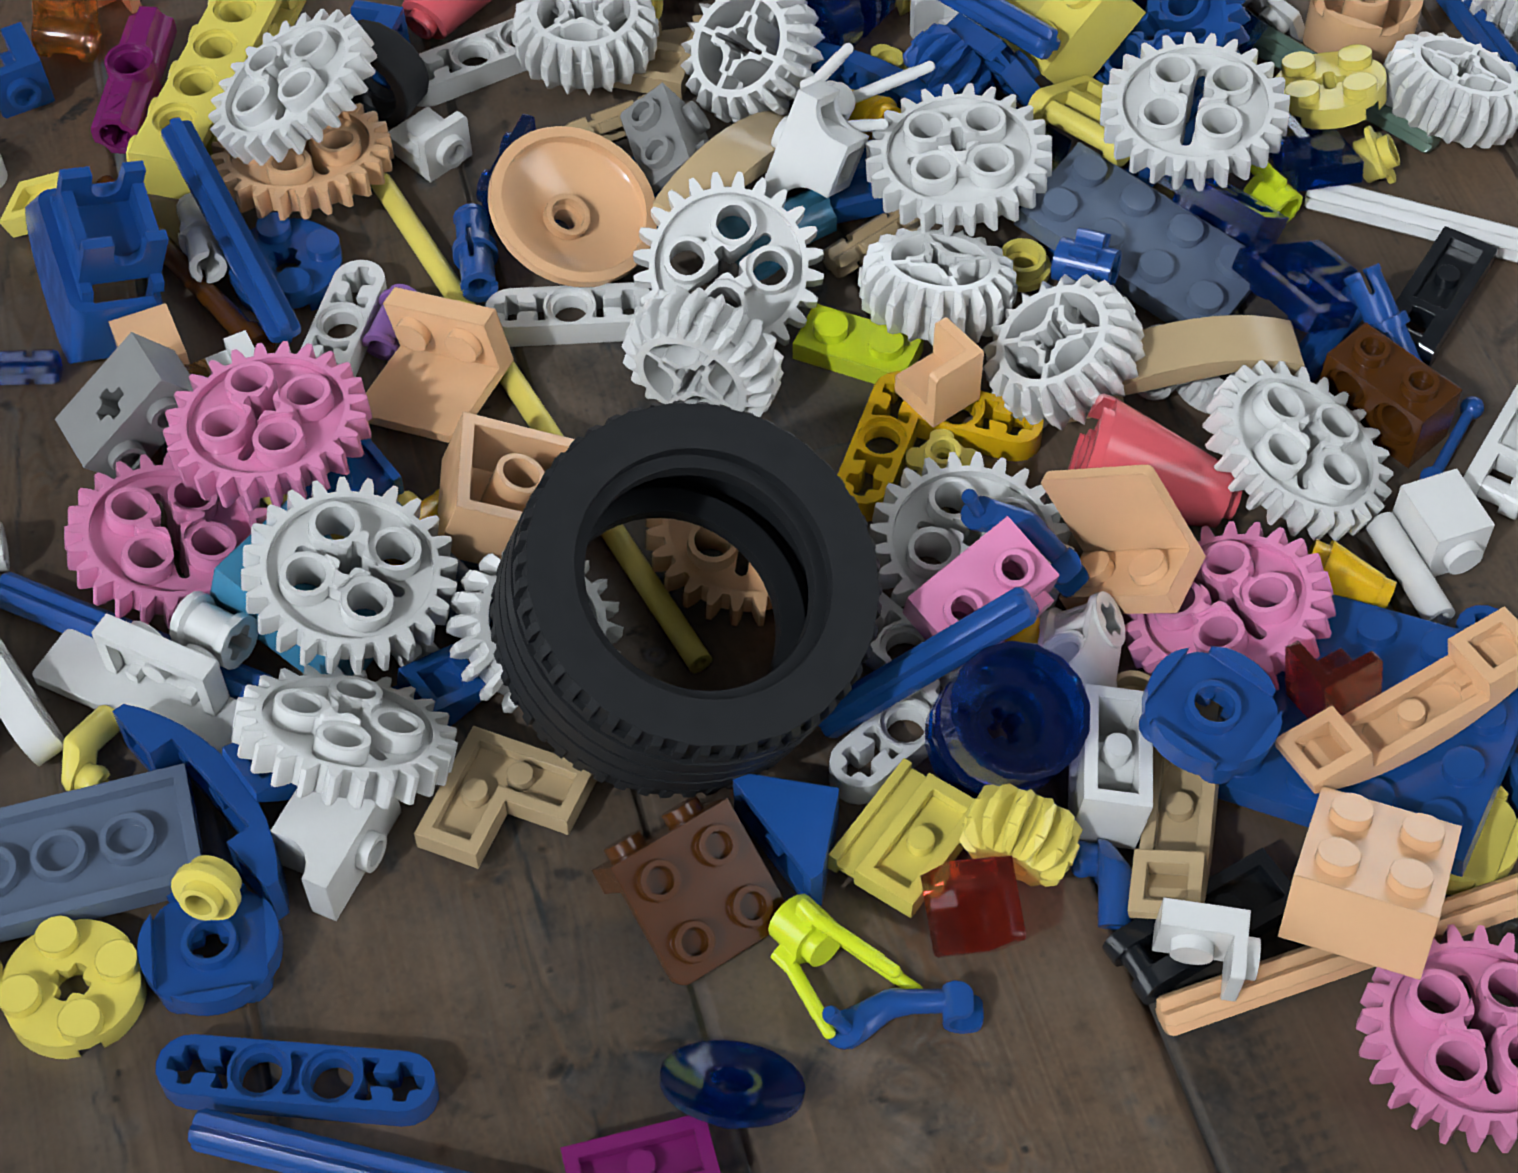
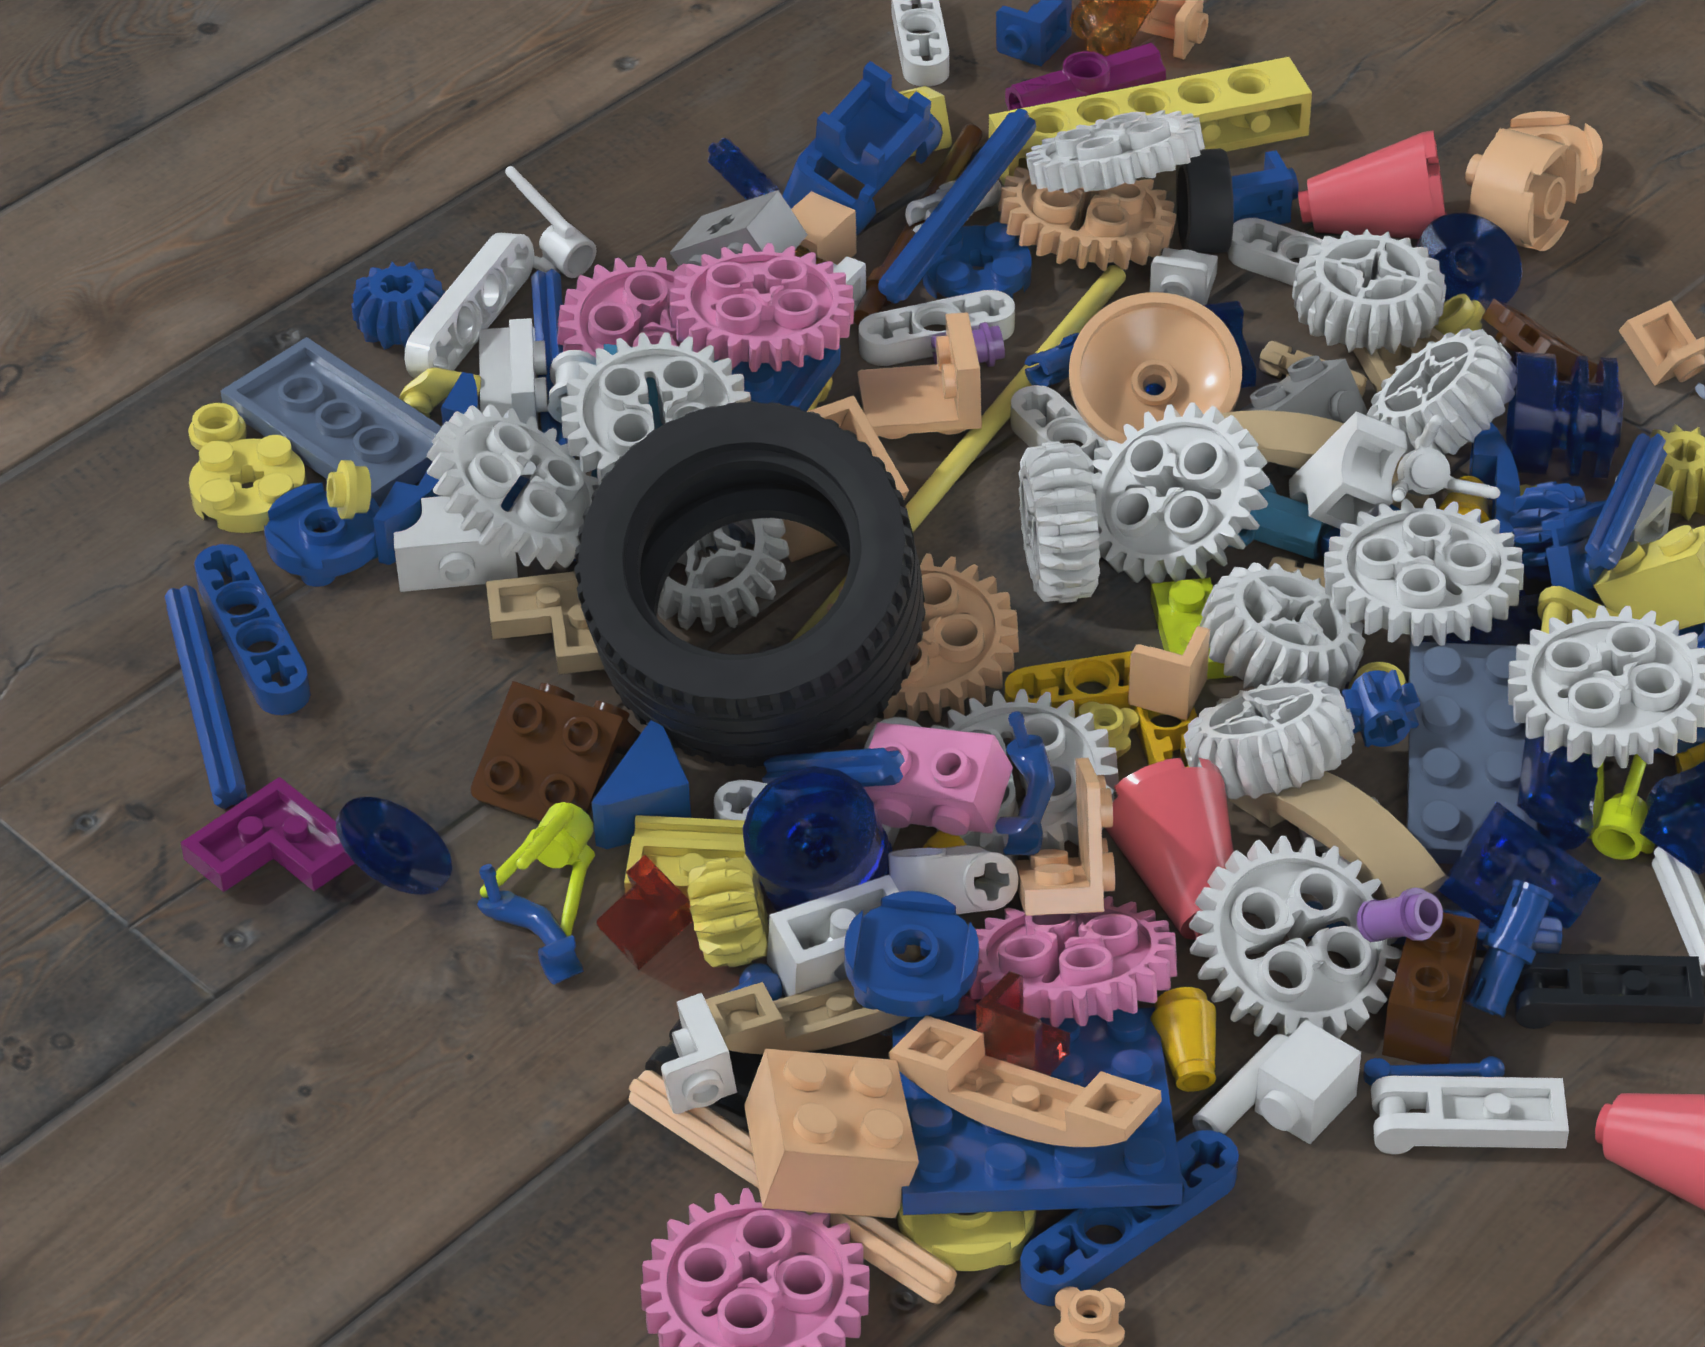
camera: 60 degrees right, 10 degrees down
none -> medium lavender pin [1357,887,1443,942]

